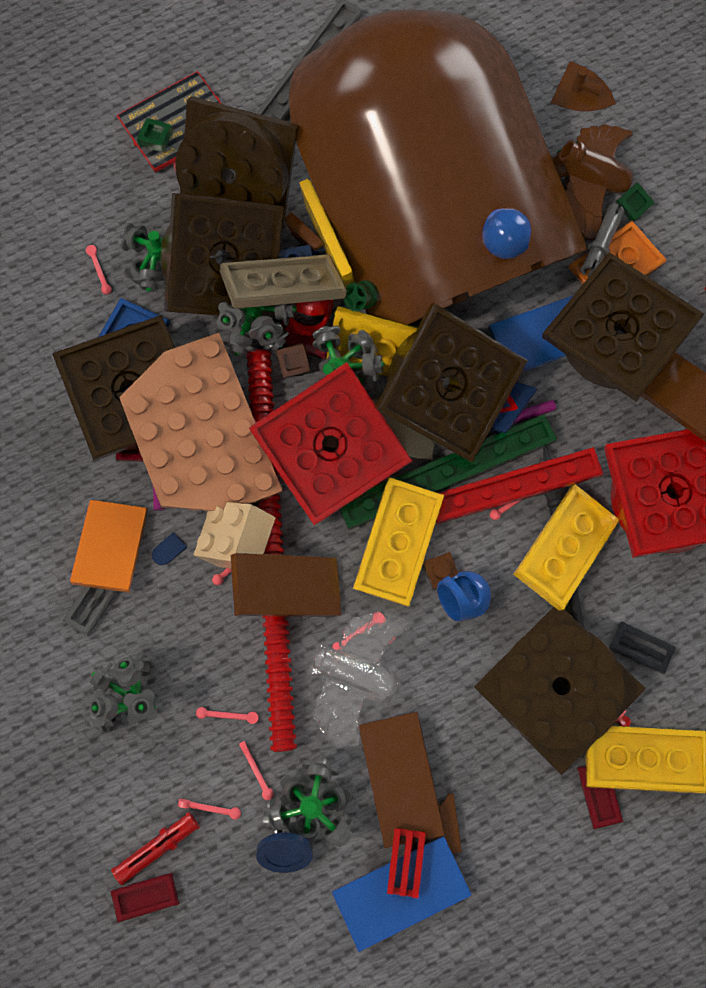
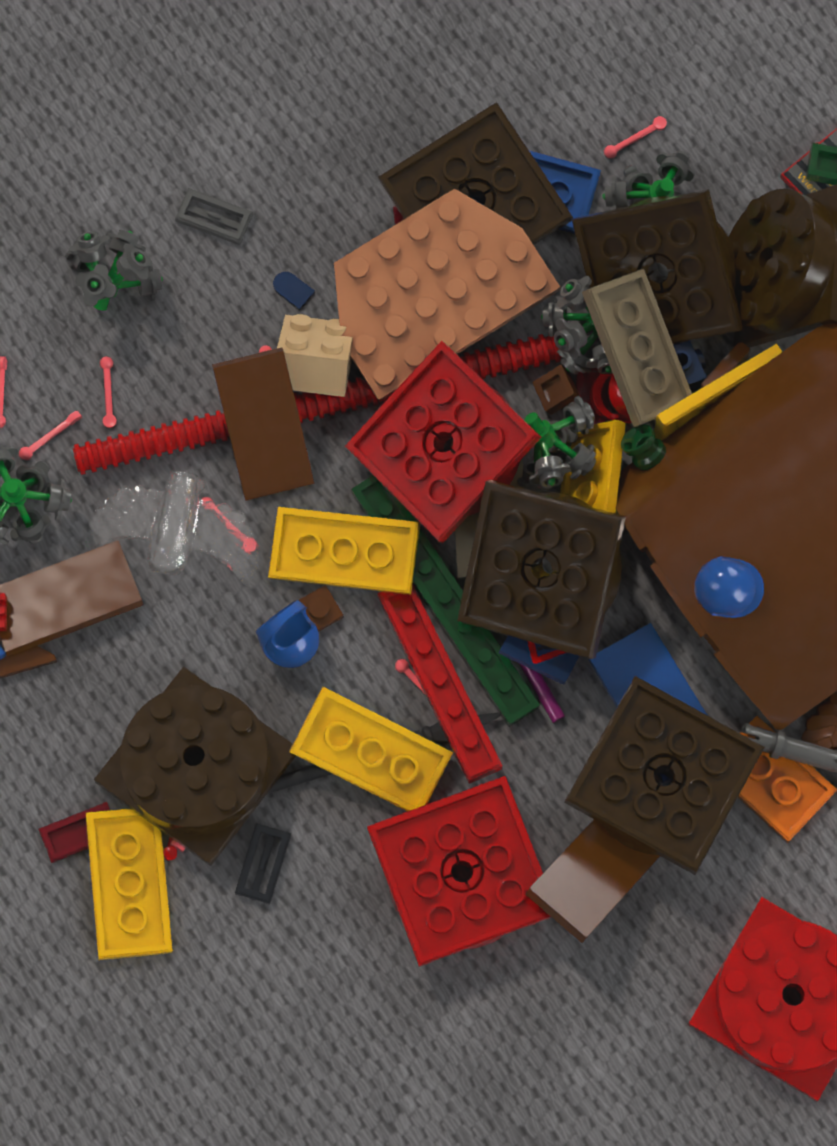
camera: 80 degrees right, 0 degrees up
orange tile [70,500,148,593] -> none

